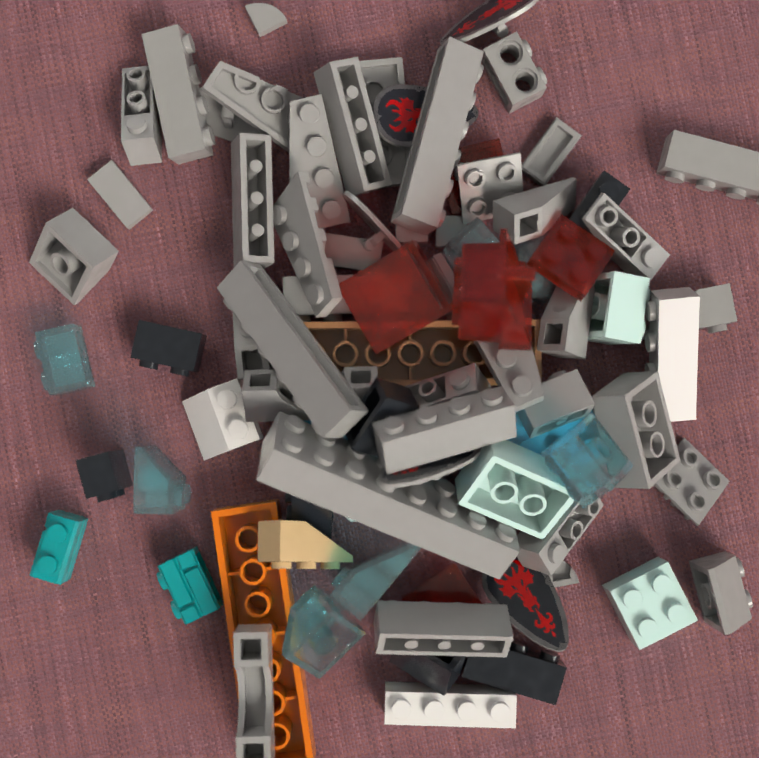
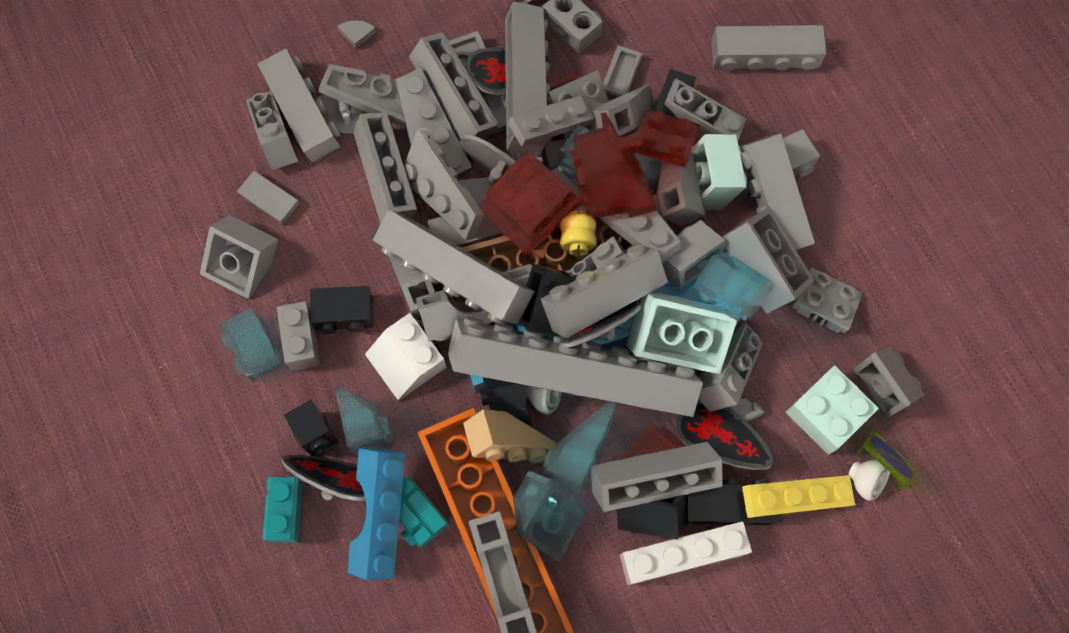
camera: 15 degrees left, 15 degrees down
none -> light grey brick [277,301,321,372]
none -> shield [282,455,366,501]
none -> dark azure arch [347,448,405,580]
none -> light grey plate [507,96,594,146]
none -> light yellow piece [560,211,597,256]
none -> light yellow plate [742,475,855,518]
none -> white brick [849,460,890,501]
none -> clear neon green piece [857,429,917,491]

